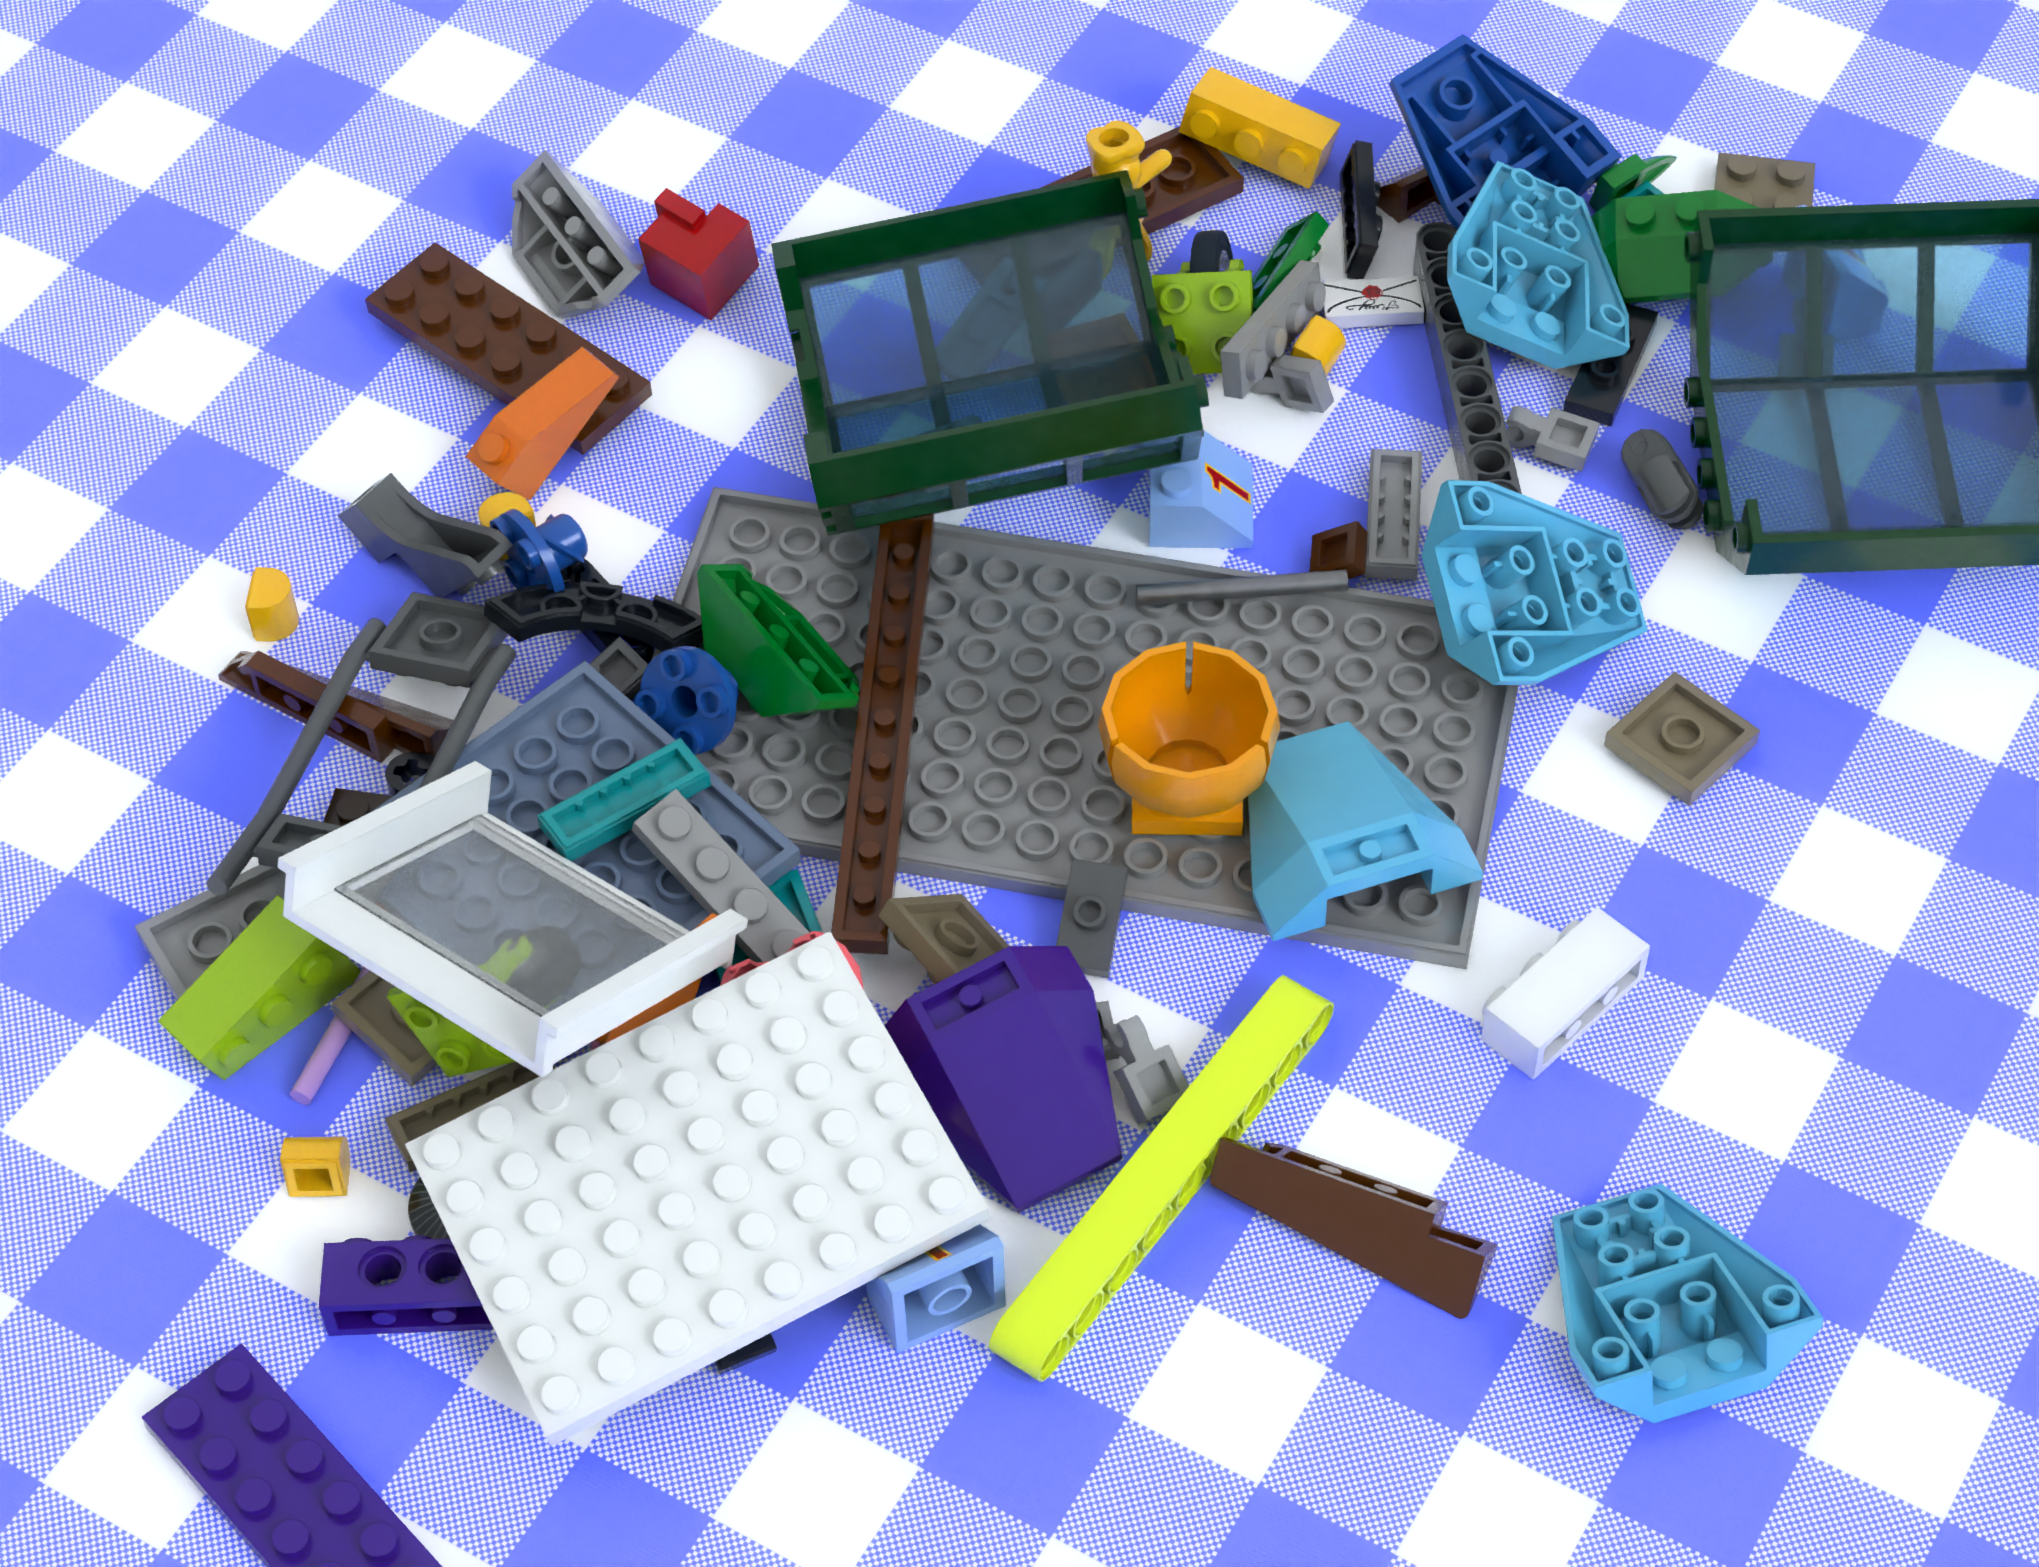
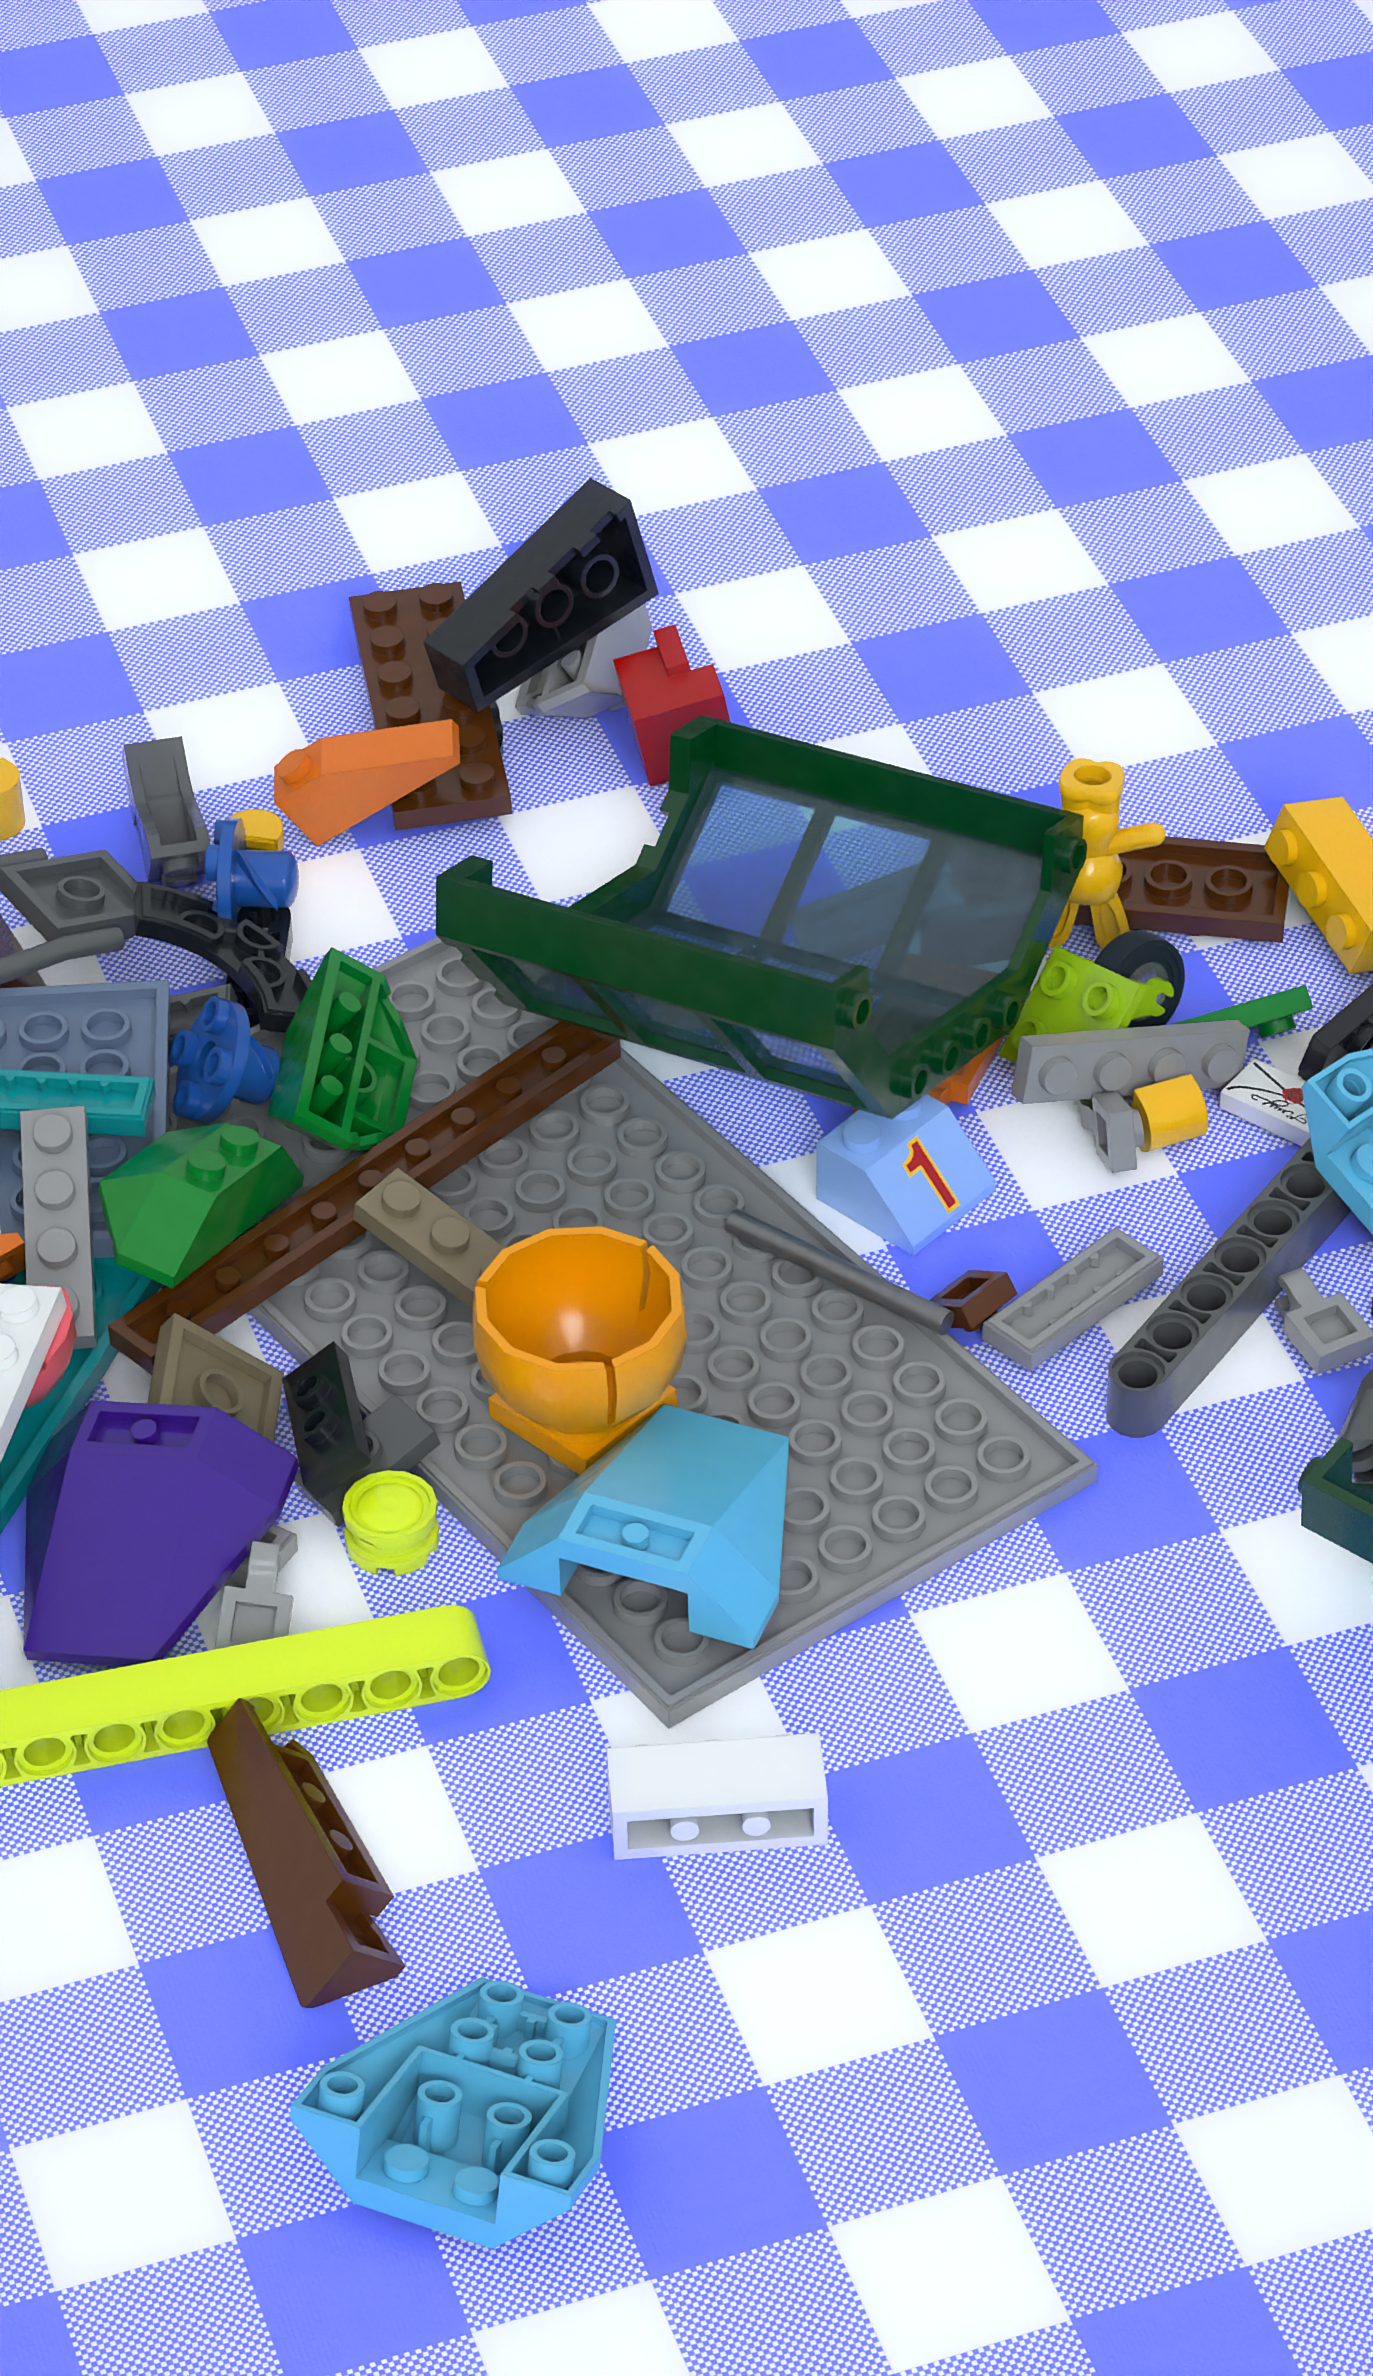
camera: 40 degrees right, 10 degrees down
medium azure wedge [1421,480,1648,685] -> none
dark tan plate [1604,671,1760,806] -> none
none -> green wedge [98,1122,304,1288]
none -> black plate [282,1341,371,1500]
none -> neon yellow wheel [342,1470,440,1576]
none -> dark tan plate [353,1168,505,1308]
none -> black wedge [423,478,659,712]

